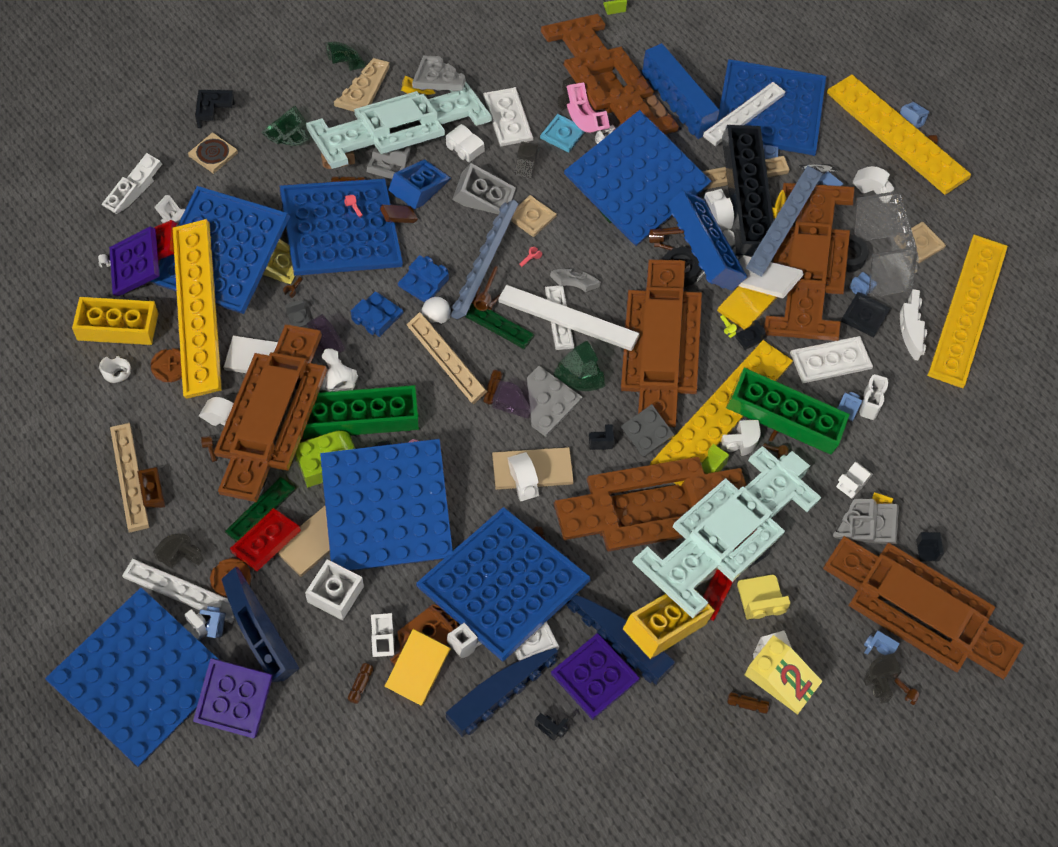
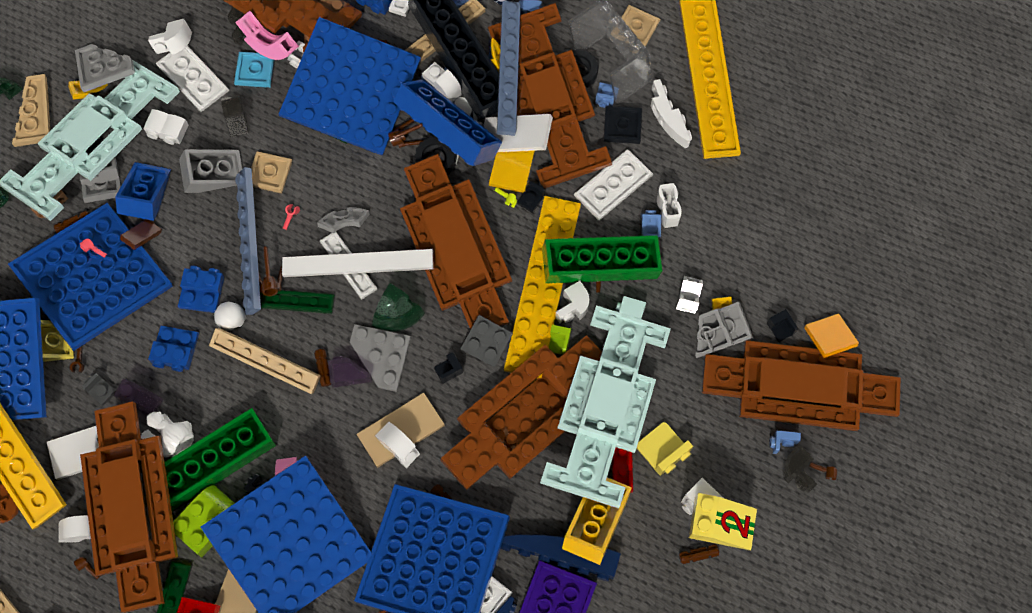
camera: 25 degrees left, 10 degrees up
reddish brown hand [763,443,789,459] -> none
none -> white brick [148,19,192,55]
none -> light orange tile [804,314,859,358]

